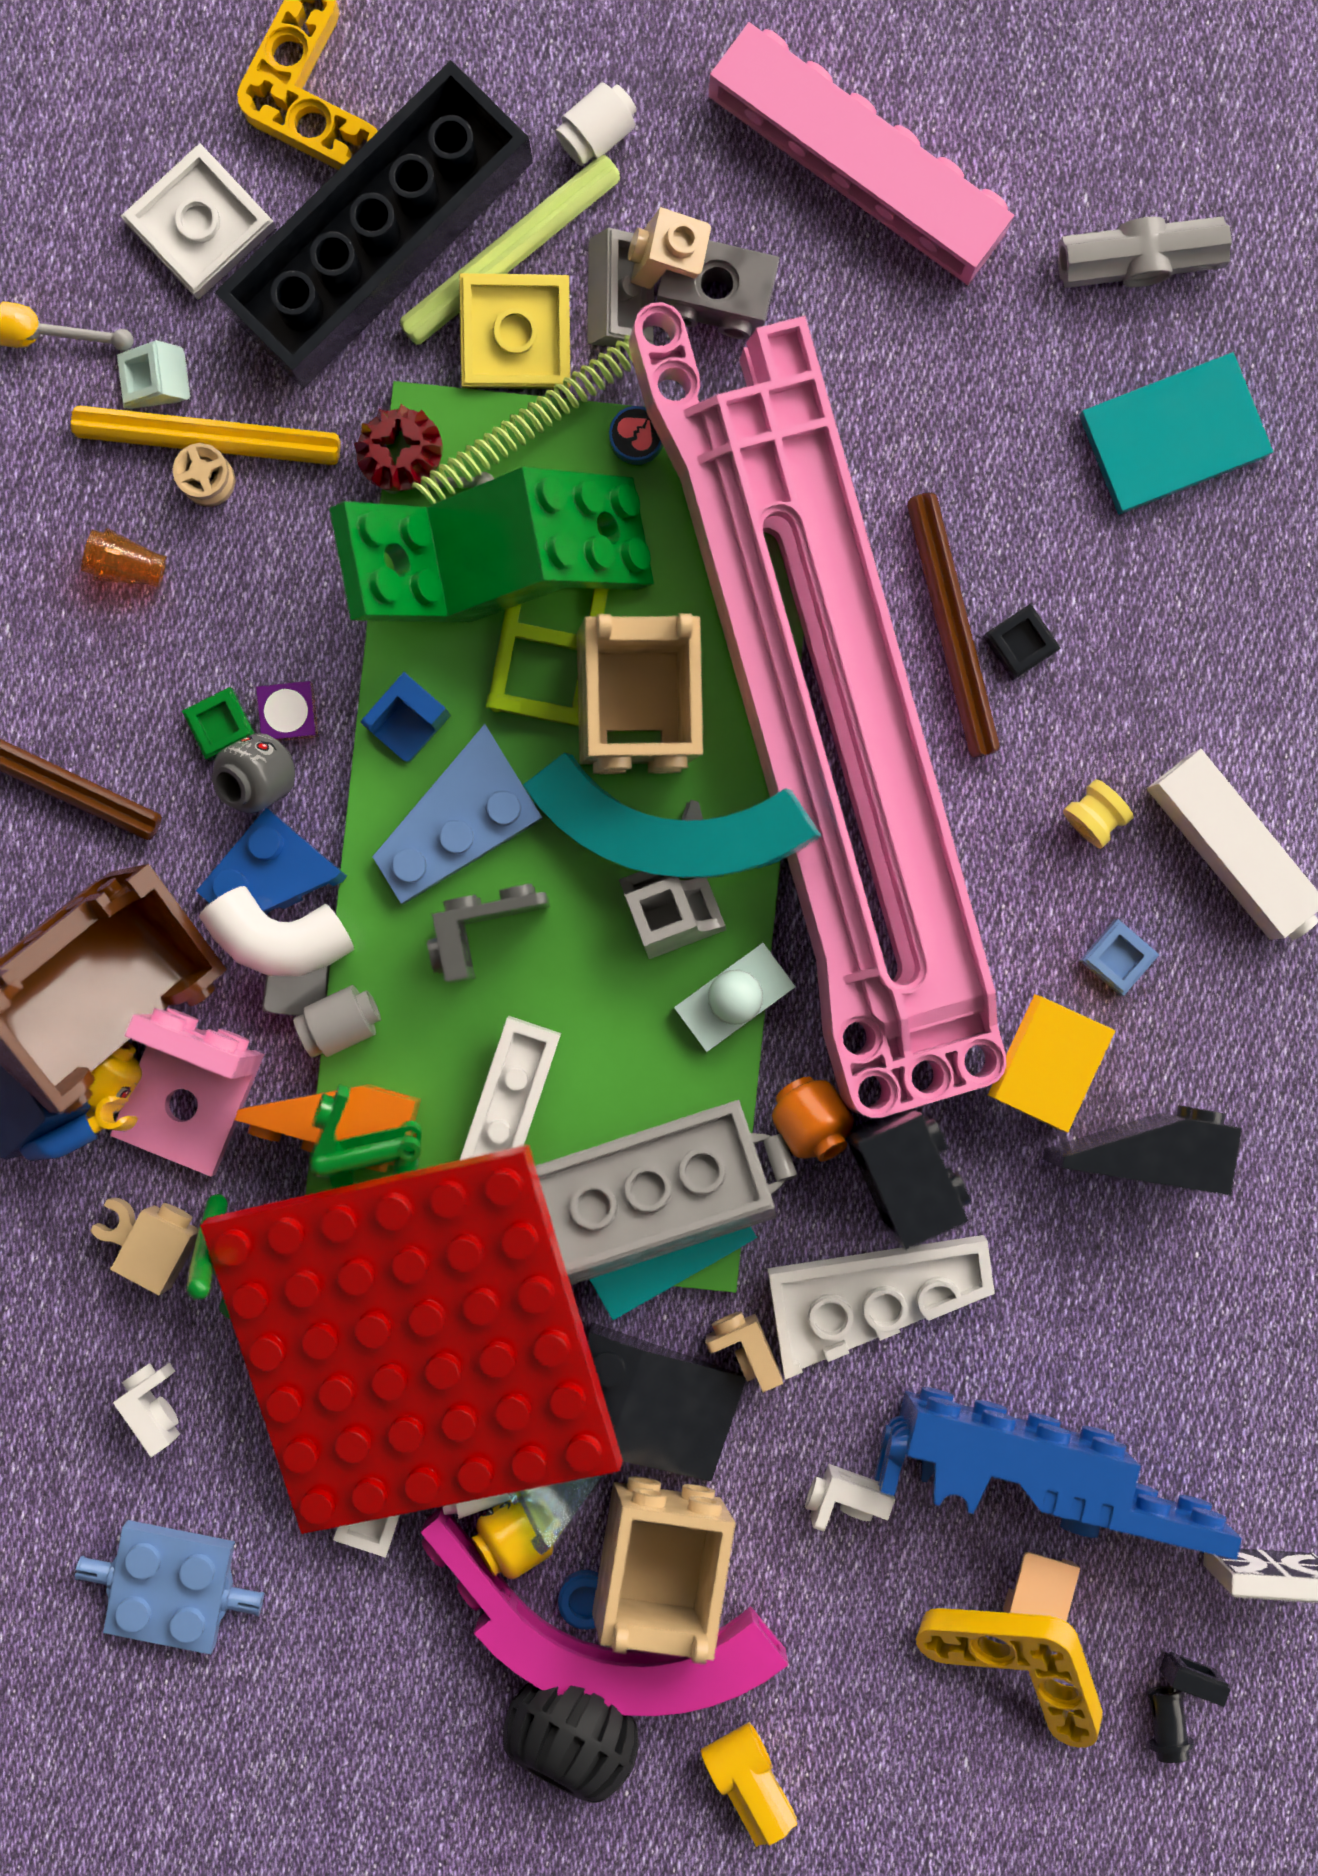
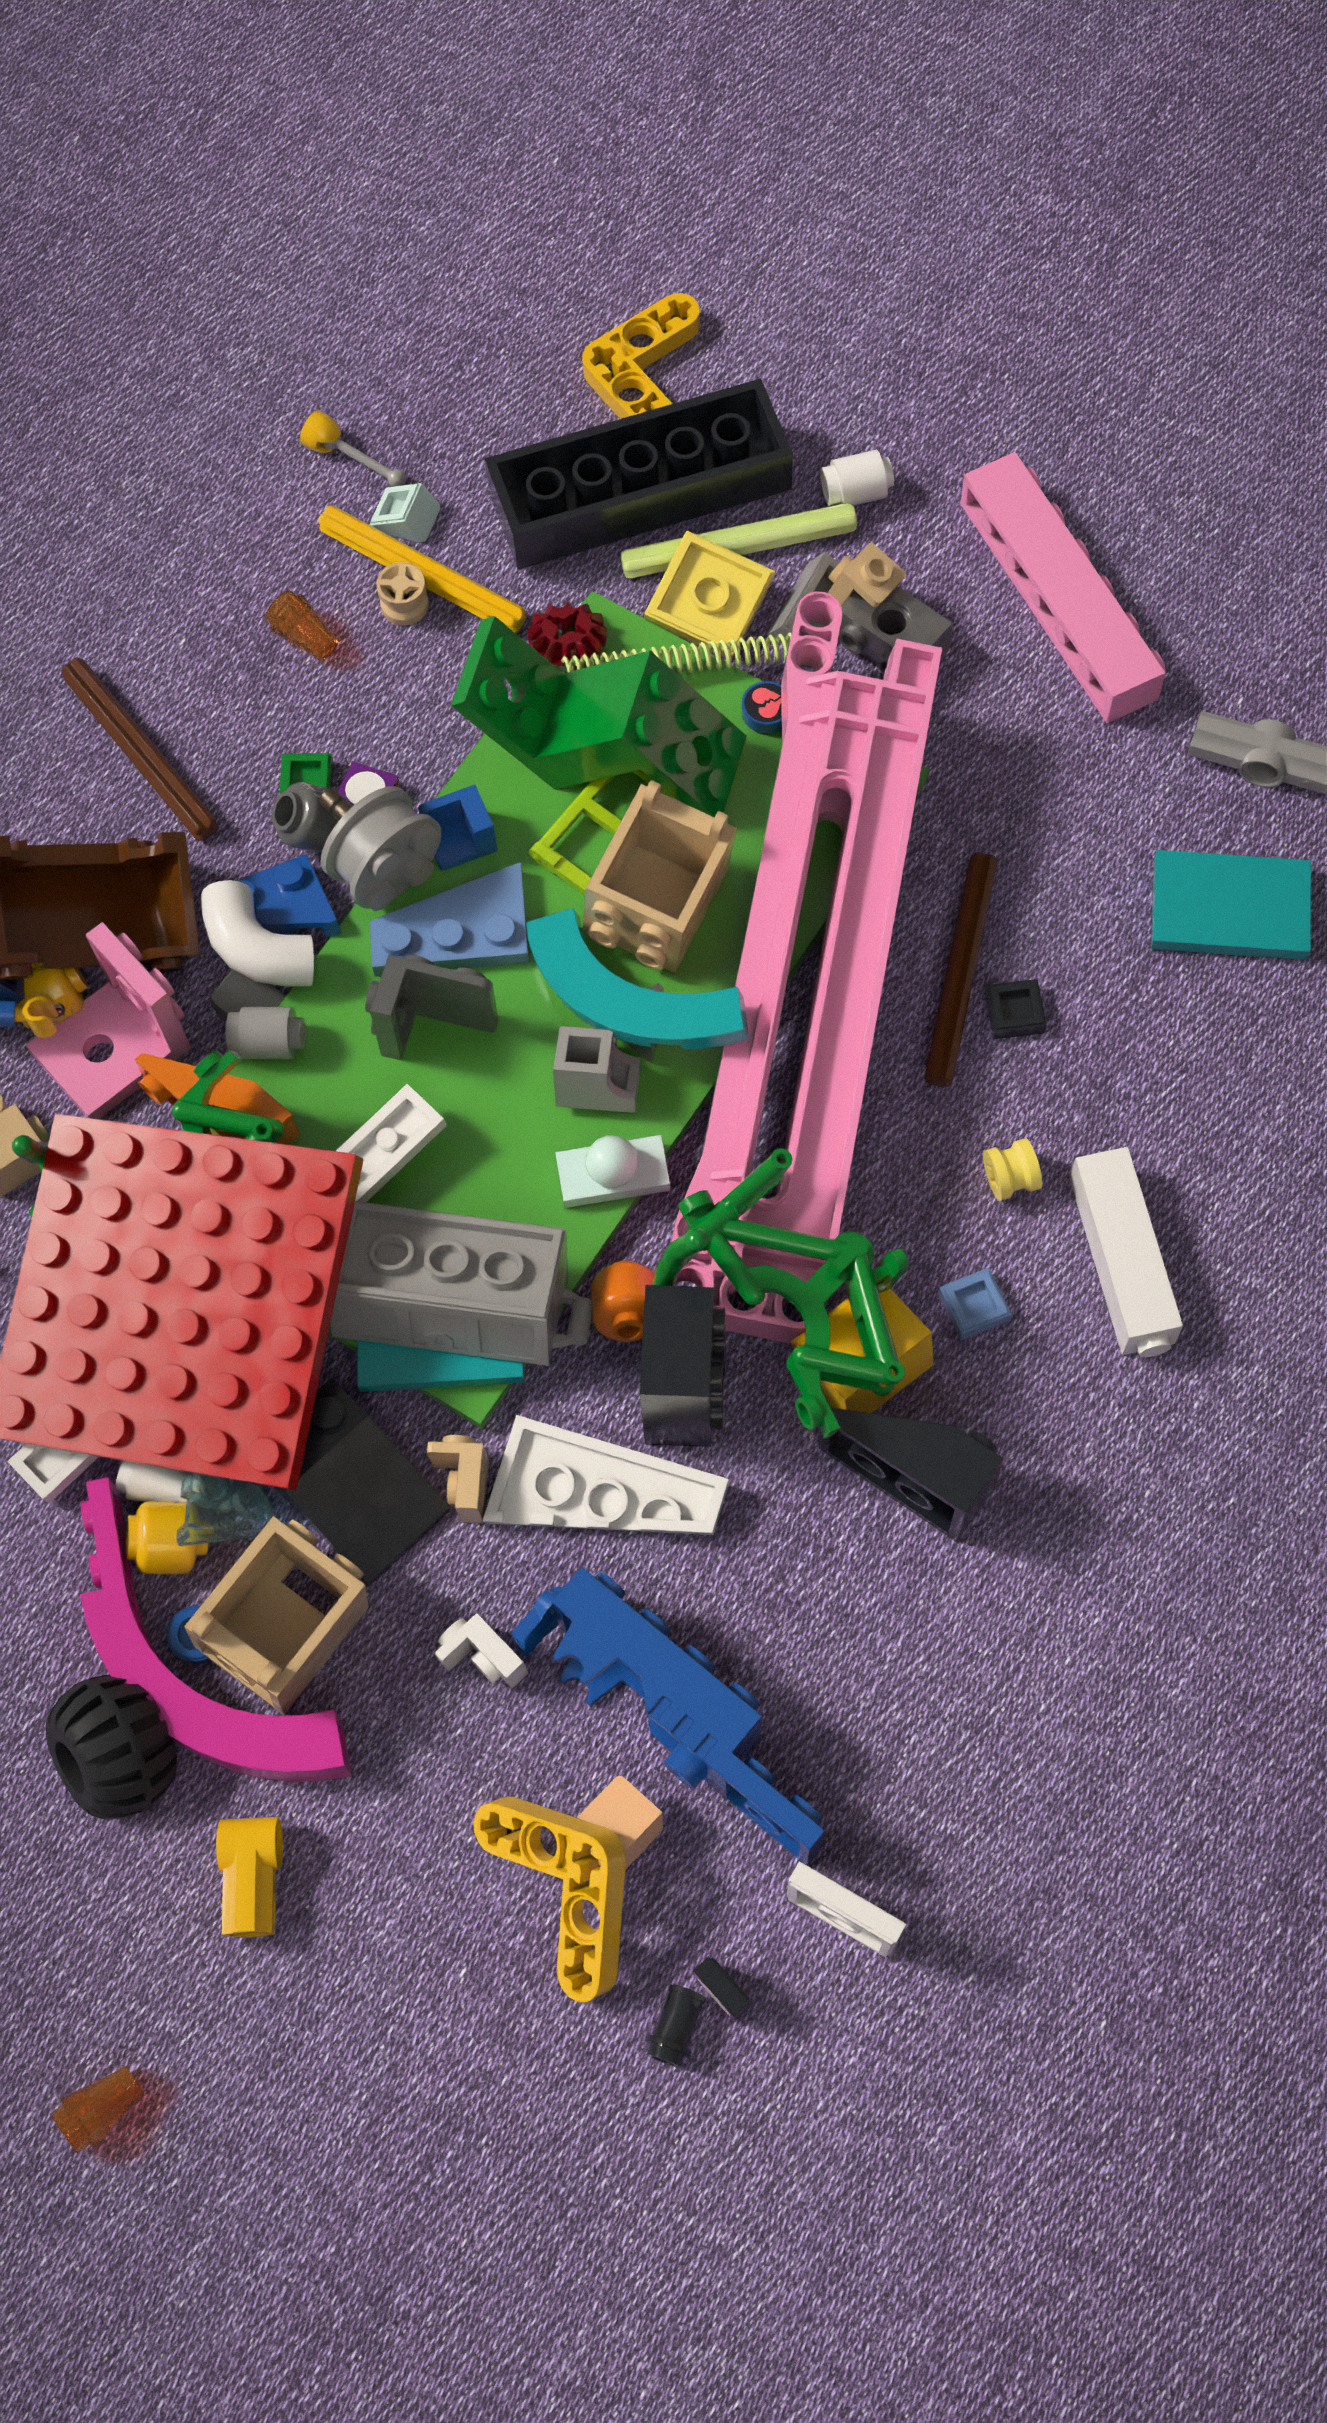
camera: 30 degrees right, 20 degrees down
white tile [121,143,277,300] -> none
none -> light grey wheel [319,786,441,911]
none -> green piece [652,1148,908,1439]

